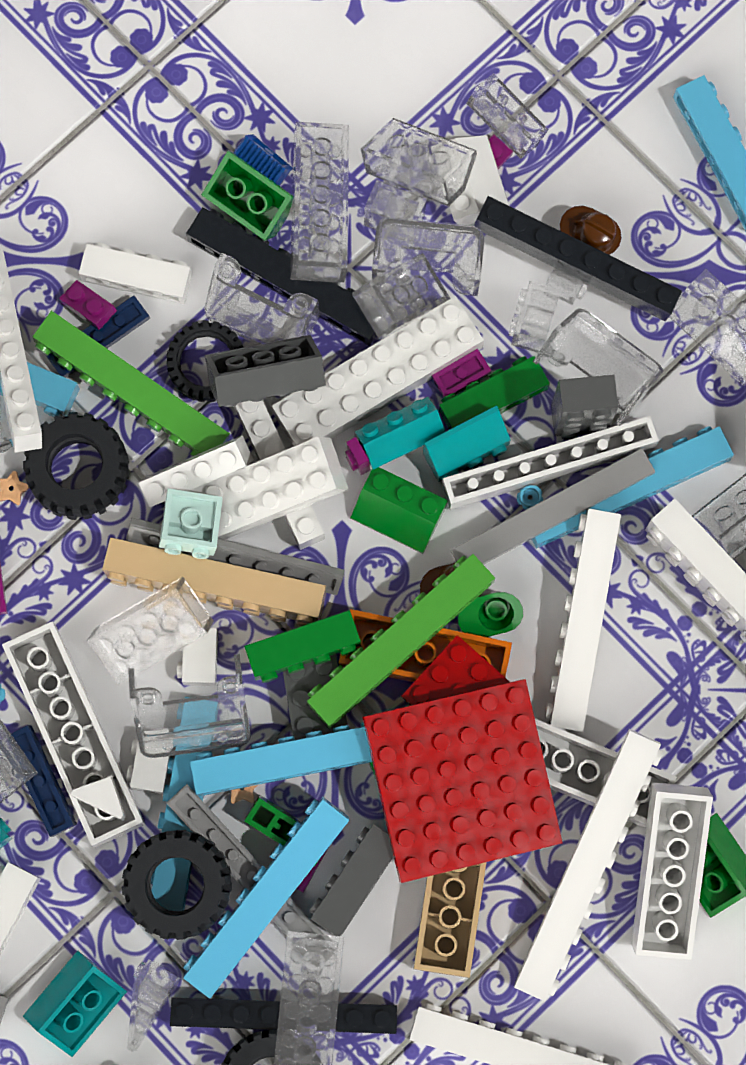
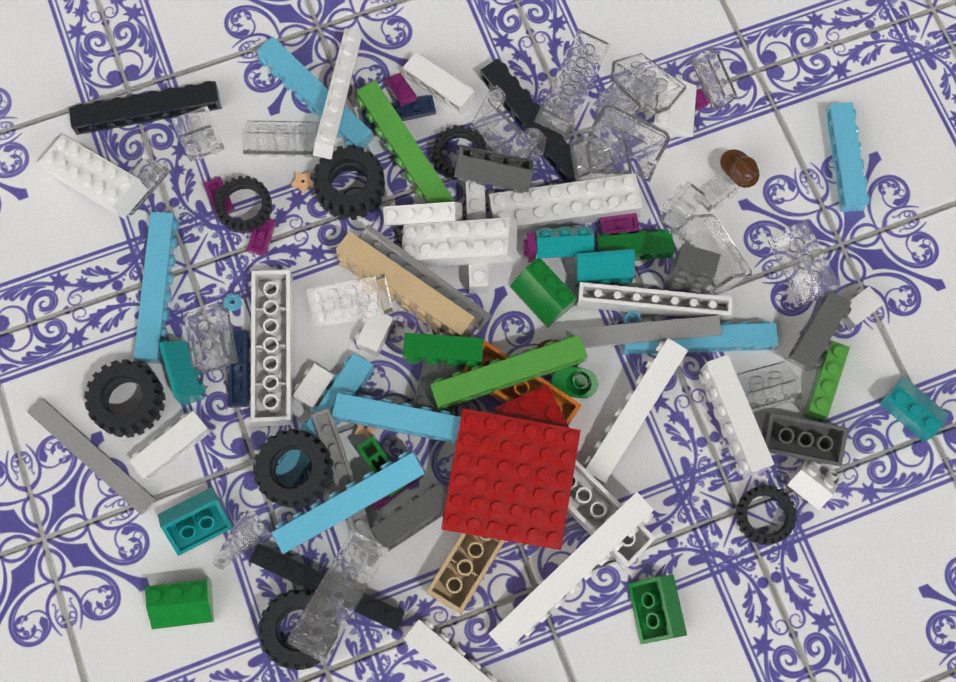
camera: 20 degrees right, 5 degrees down
white slope [70,776,126,821] -> none
clear windscreen [128,654,251,758] -> none
light aqua plate [159,488,223,559] -> none
green slope [201,150,294,241] -> none
blue brick [233,134,293,186] -> none
black brick [473,196,682,321] -> none
white brick [631,782,713,960] -> none

